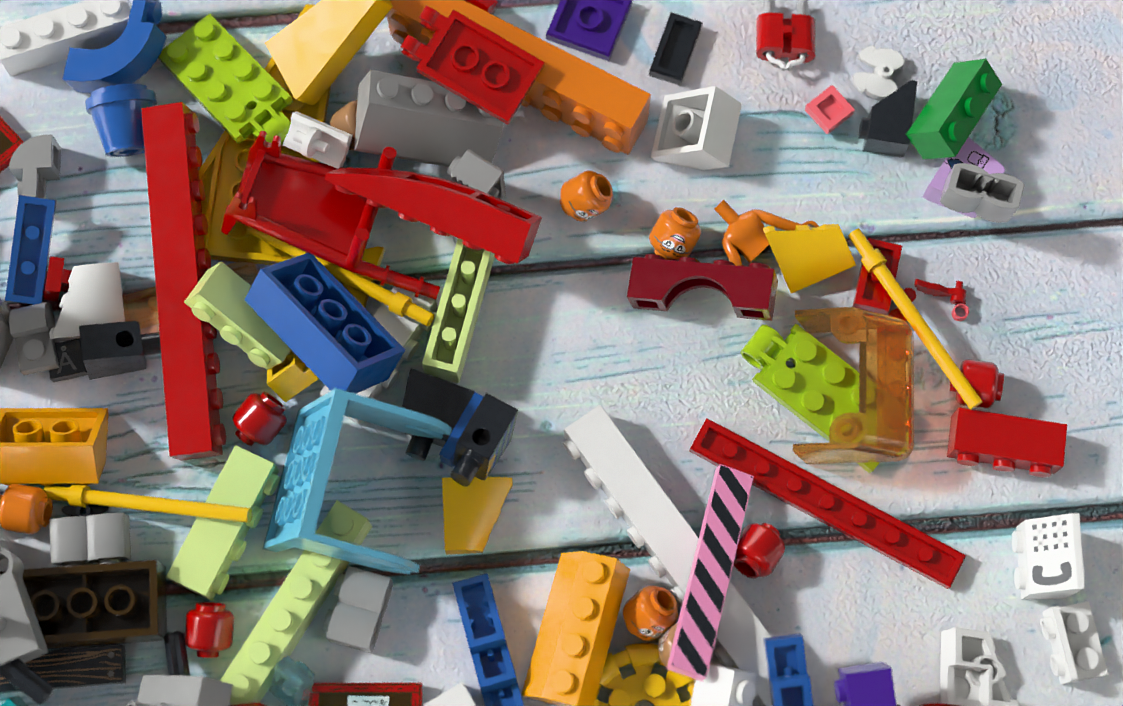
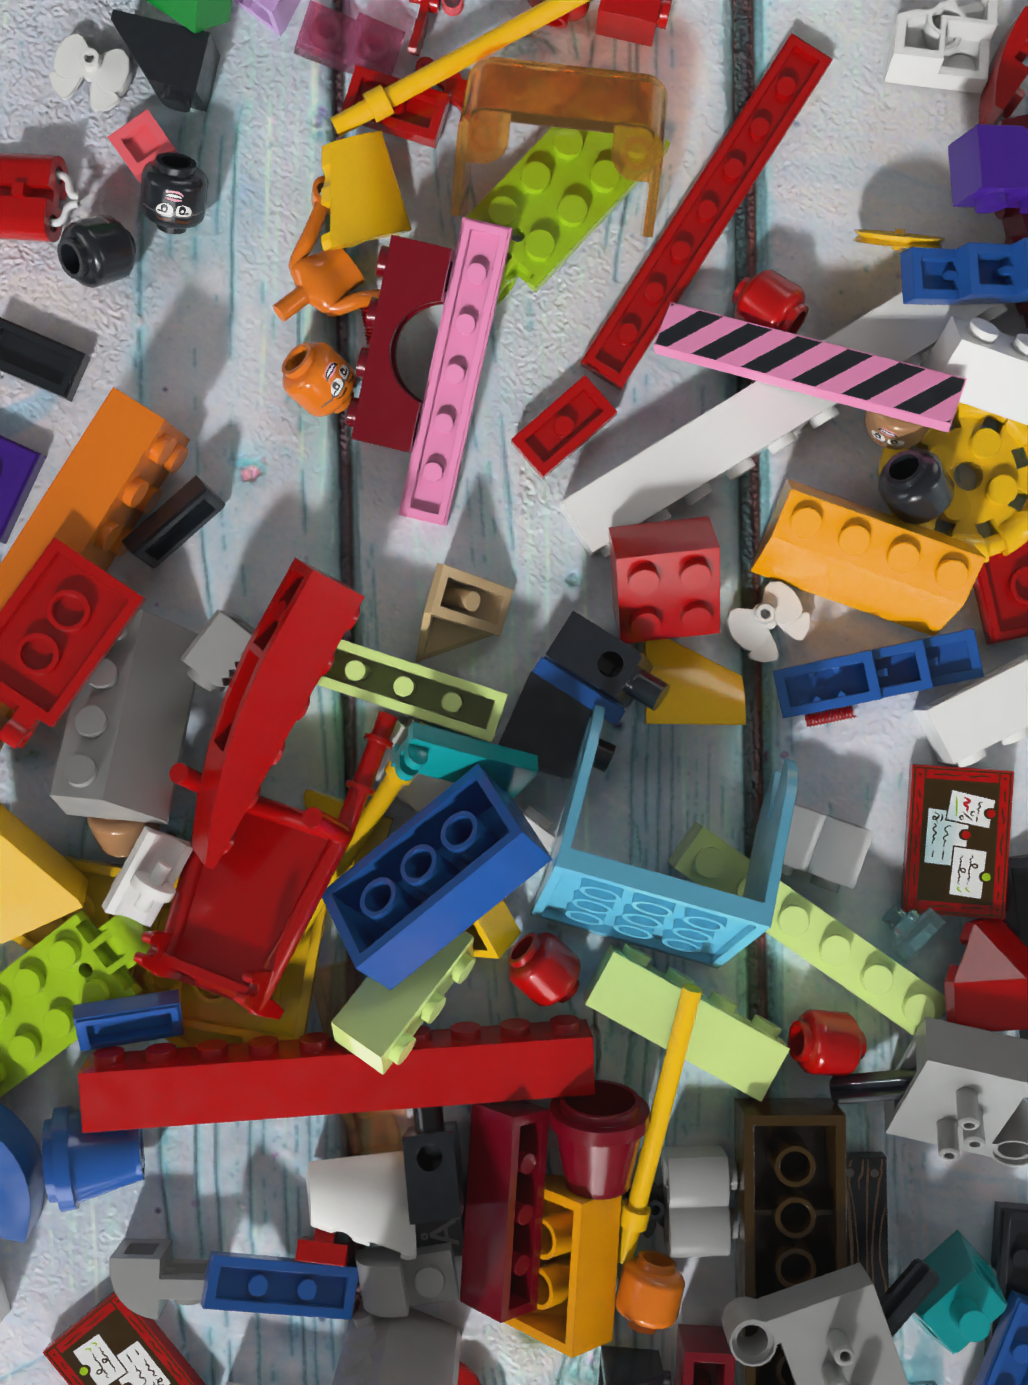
camera: 85 degrees left, 15 degrees up
orange head [560,170,613,222] -> none
orange head [623,585,678,641] -> none
white slope [651,86,742,171] -> none
none -> black head [57,215,136,288]
none -> blue tile [73,989,184,1051]
none -> black tile [122,475,226,569]
none -> black head [140,152,208,234]
none -> clear pink slope [294,0,405,75]
none -> teal hinge [391,722,539,798]
none -> bright pink tile [398,217,513,526]
none -> tan slope [415,563,514,663]
none -> dark red brick [460,1100,549,1323]
none -> red plate [511,375,617,479]
none -> dark red piece [549,1080,650,1200]
none -> red brick [609,516,720,643]
none -> white piece [725,581,810,663]
none -> red leg [805,705,856,727]
none -> yellow wheel [853,228,945,250]
none -> black head [878,448,954,525]

